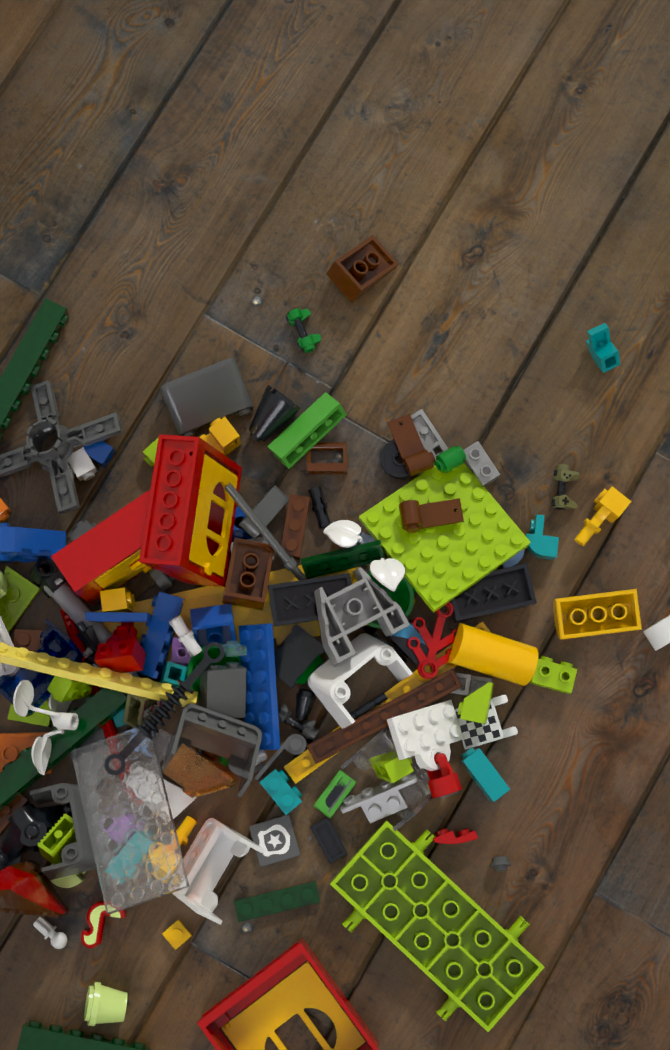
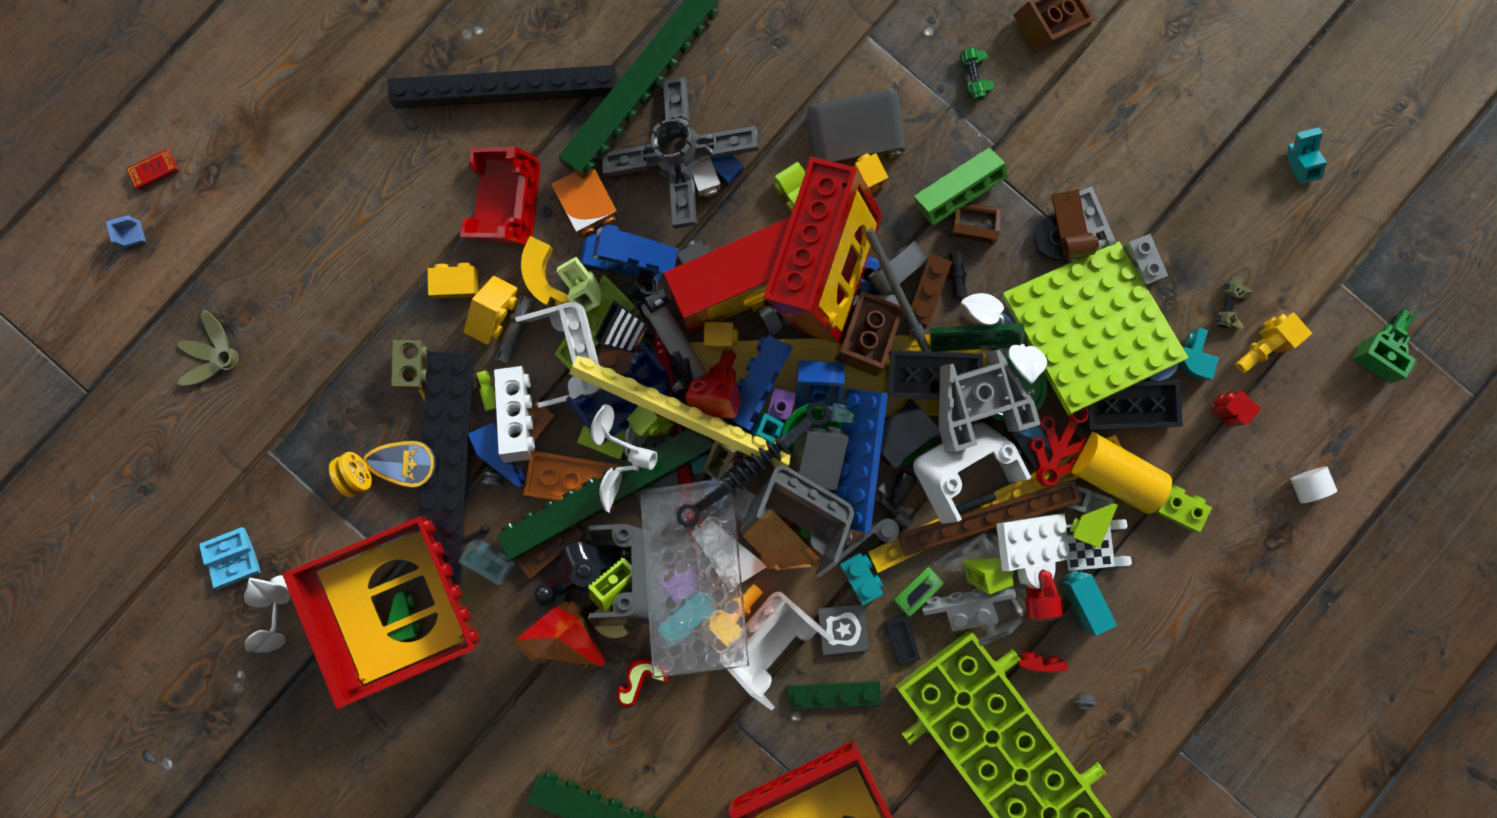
camera: 10 degrees right, 5 degrees up
white axle [33,916,68,949] -> none
yellowish green piece [84,981,128,1026] -> none
blue tile [85,612,151,622] -> none
yellow plate [162,919,192,950] -> none
white pin [169,615,202,657] -> none
black cone [249,385,301,442] -> none
reddish brown door [399,498,464,533] -> none
green brick [435,446,466,473] -> none
yellow brick [553,589,642,640] -> none
none -> black torso [594,300,653,353]
none -> red brick [1211,391,1261,427]

